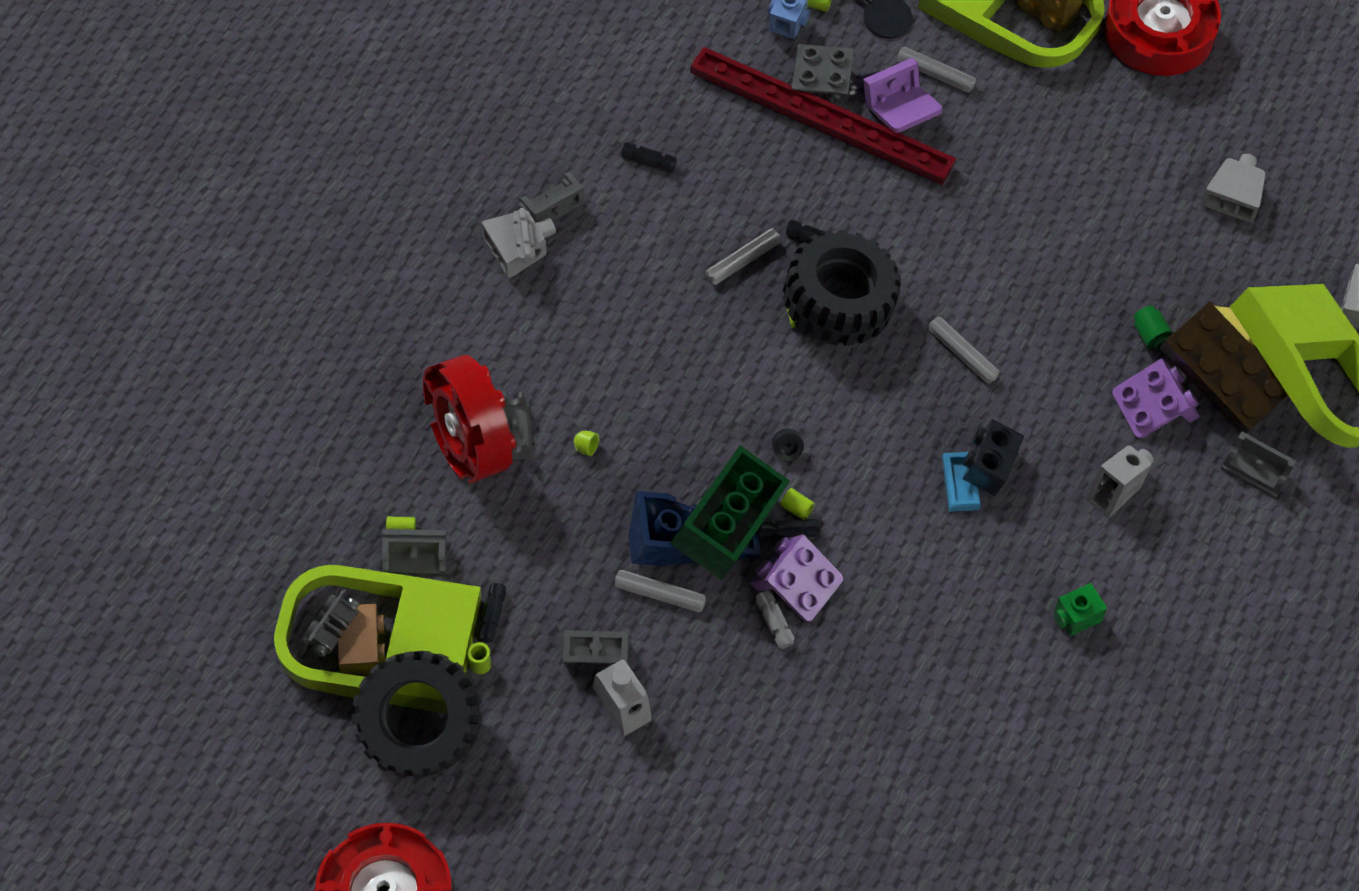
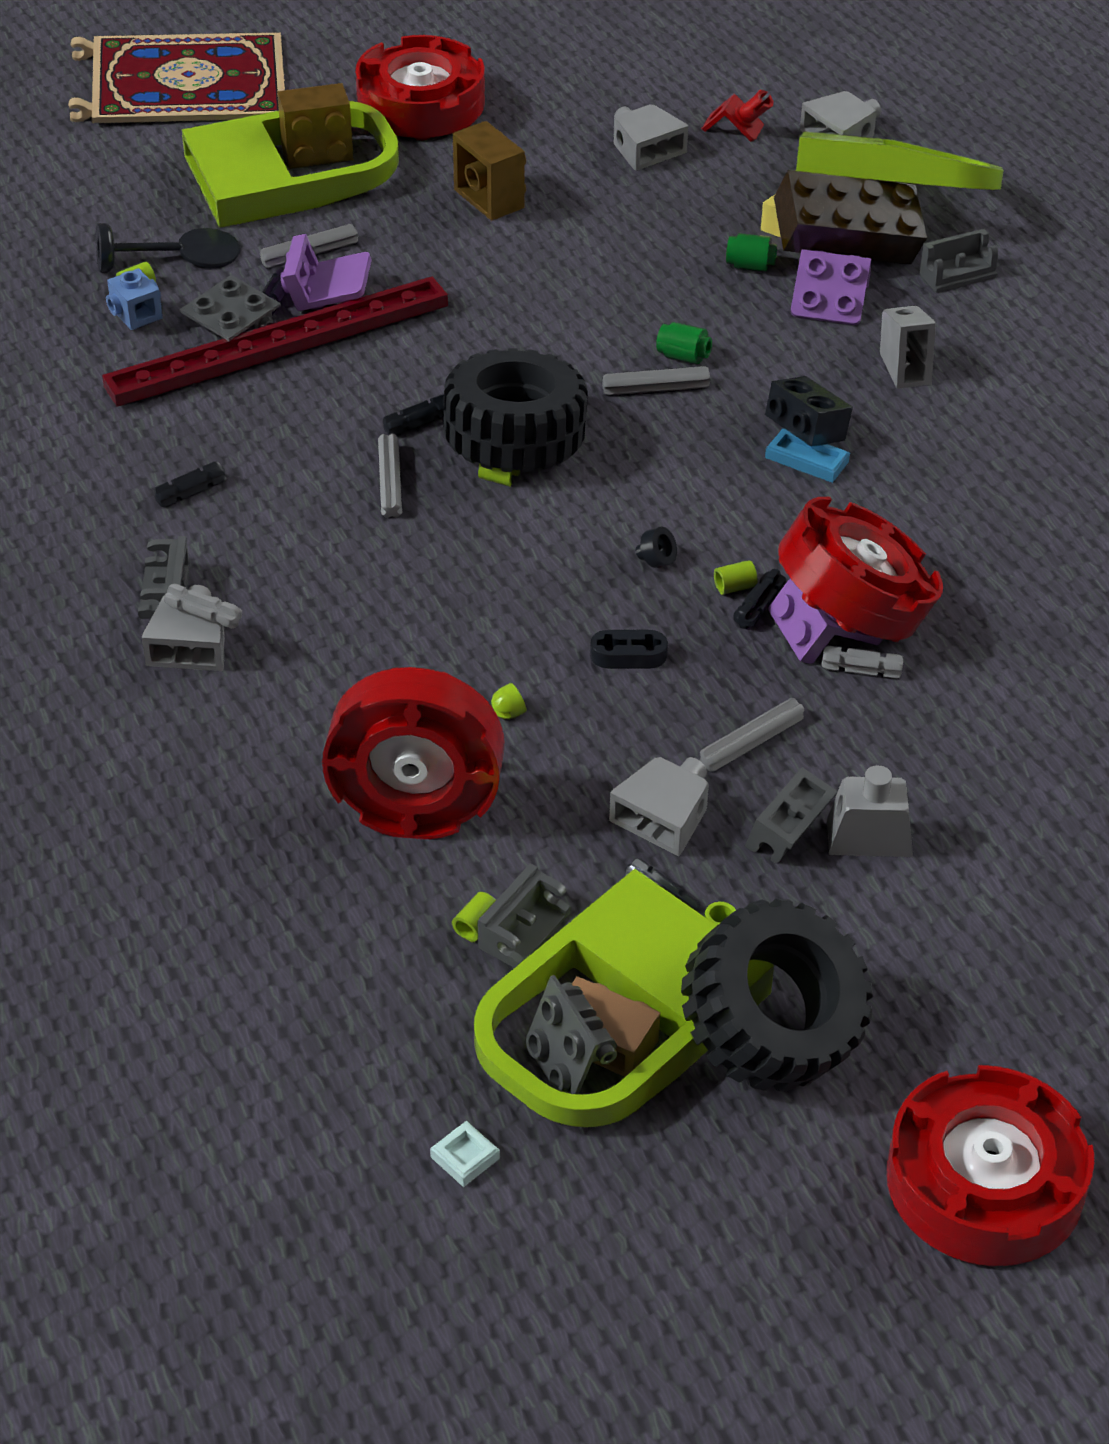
camera: 55 degrees left, 15 degrees down
dark blue wedge [628,491,761,566] -> none
dark green brick [670,445,790,580] -> none
green brick [1054,583,1107,636] -> none
none -> light aqua tile [430,1121,500,1187]
none -> pearl gold brick [453,121,526,221]
none -> black beam [590,630,668,669]
none -> light grey torso [609,757,709,856]
none -> green brick [656,322,712,364]
none -> red bracket [701,90,774,142]
none -> red piece [778,497,943,642]

